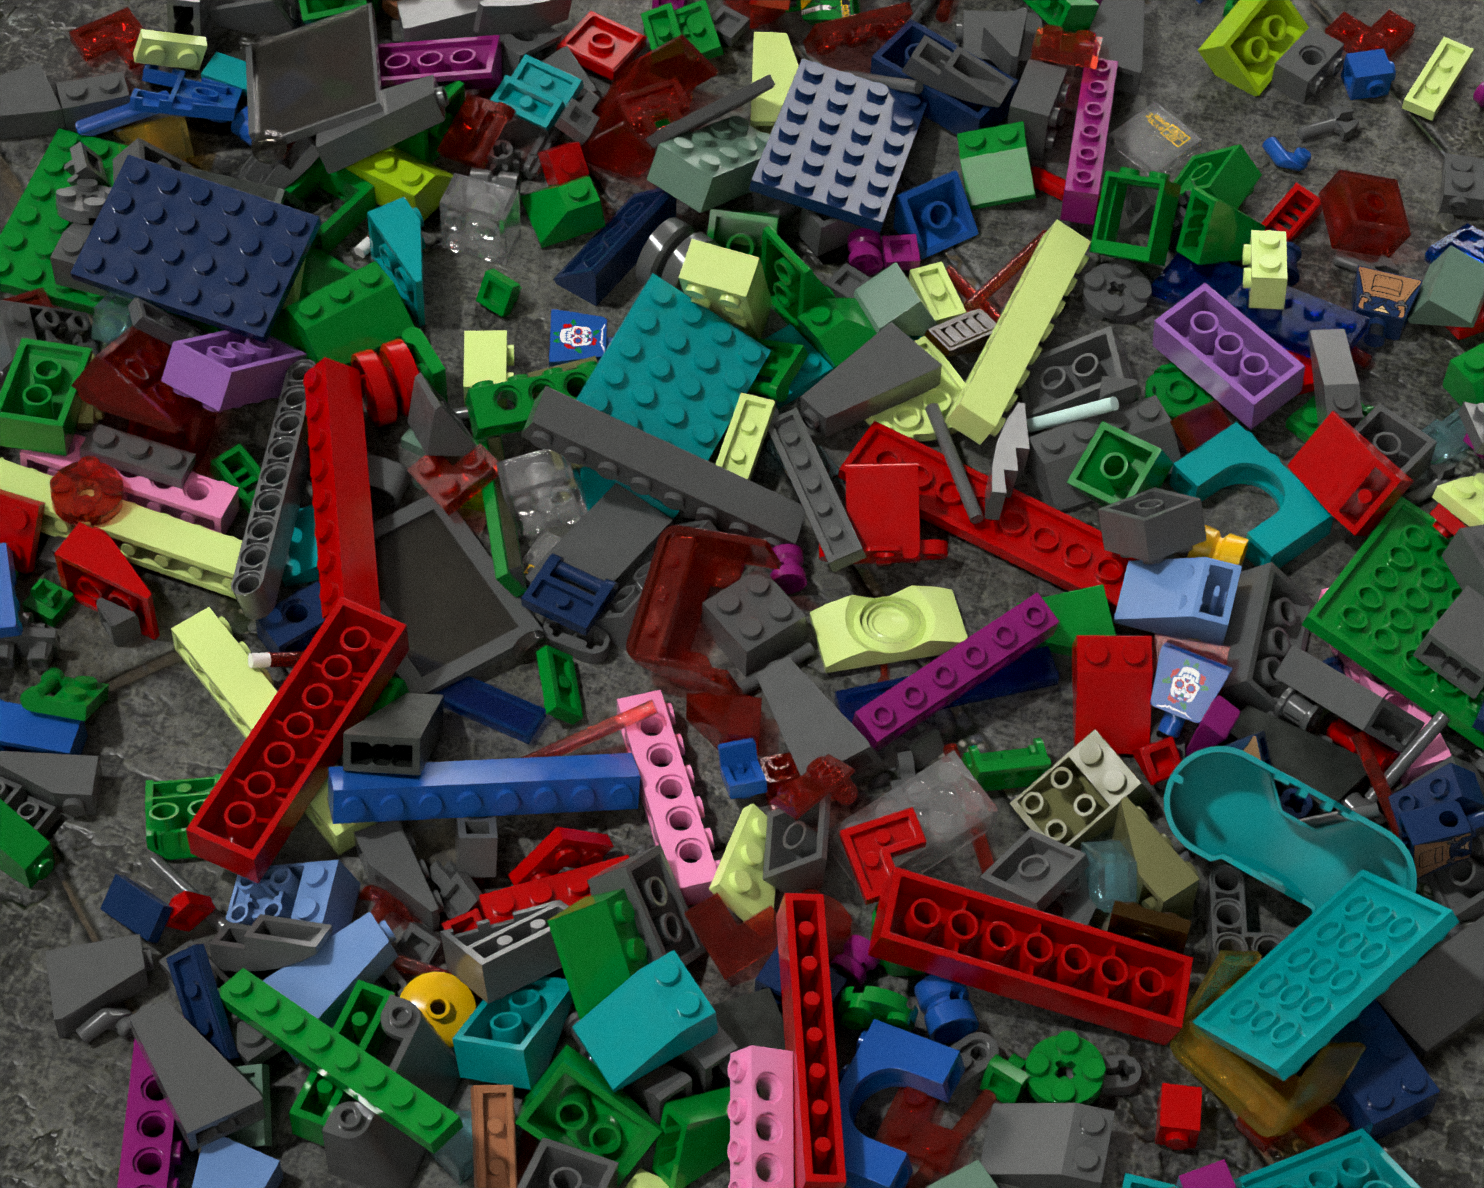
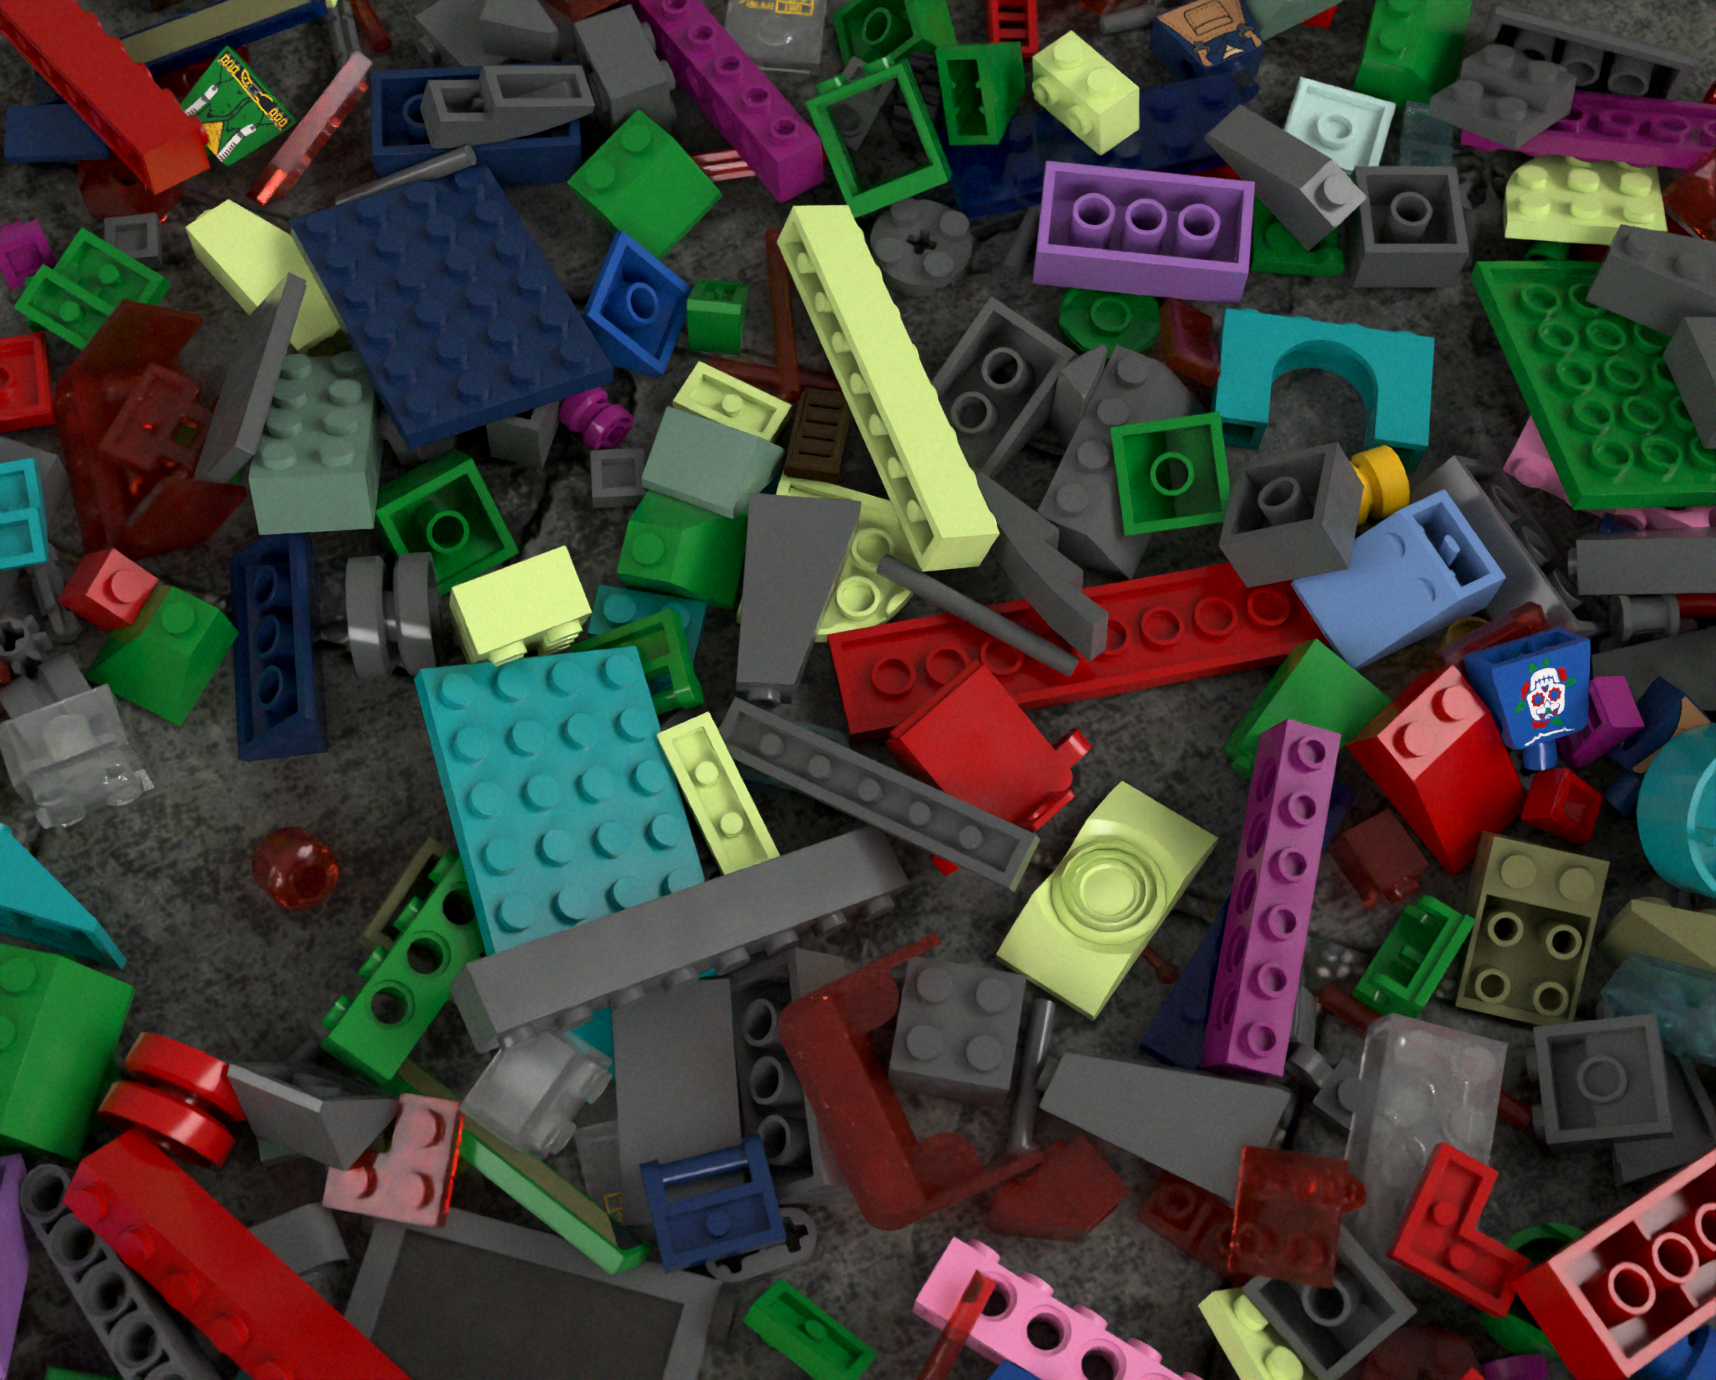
camera: 45 degrees left, 10 degrees up
green plate [402,327,448,403] -> none
yellowish green brick [463,330,514,408] -> none
green tile [476,268,522,317] -> none
blue torso [549,309,613,367] -> none
dark grey plate [555,90,600,145] -> none
blue bracket [718,738,767,799] -> none
green slope [761,225,836,336] -> none
magenta wheel [767,544,807,594] -> none
magenta tile [881,234,920,273] -> none
light aqua bar [1027,396,1119,433] -> none
red slope [1287,411,1413,536] -> none
red plate [1429,503,1467,540] -> none
none -> clear red head [252,826,339,911]
none -> green slope [687,278,750,355]
none -> light aqua plate [1284,77,1396,178]
none -> clear red brick [1331,808,1429,910]

